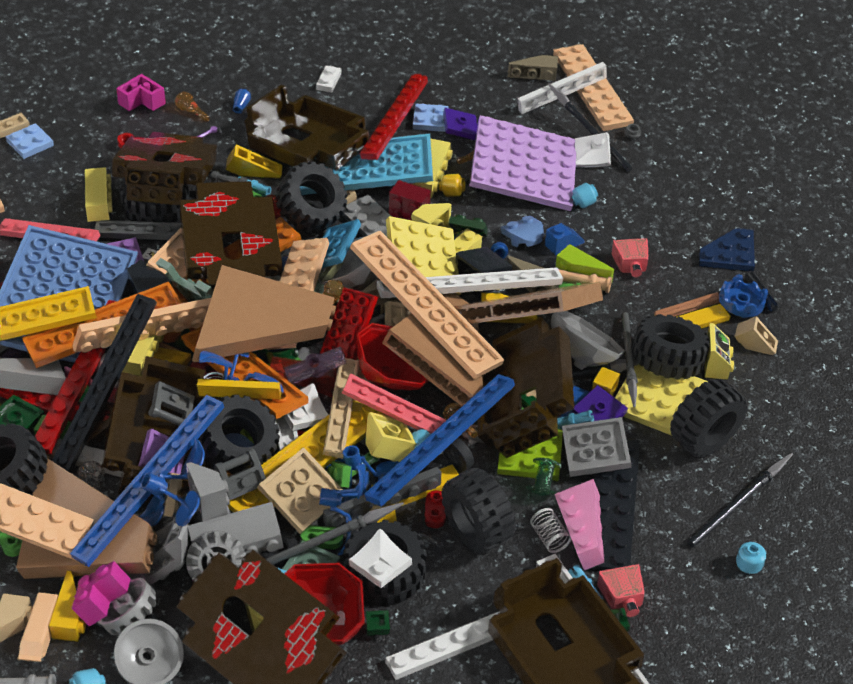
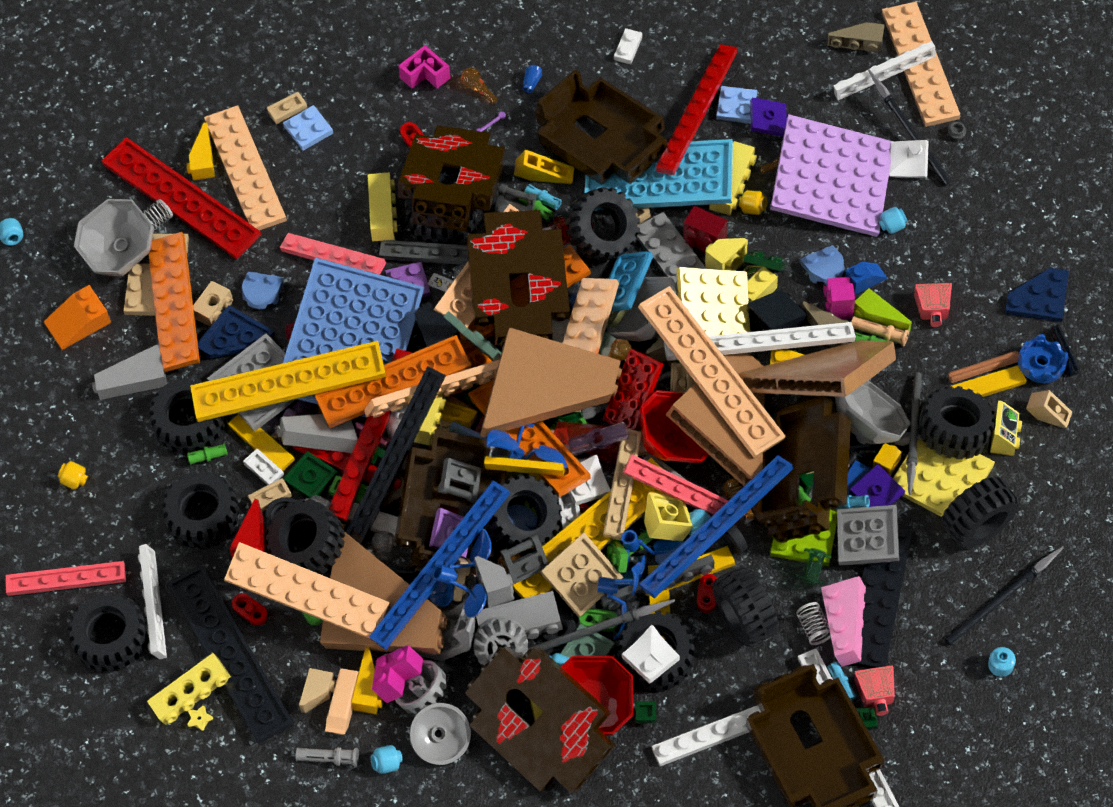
camera: 10 degrees right, 15 degrees up
blue plate [490,242,508,259] -> none
none -> dark pink brick [823,277,855,320]

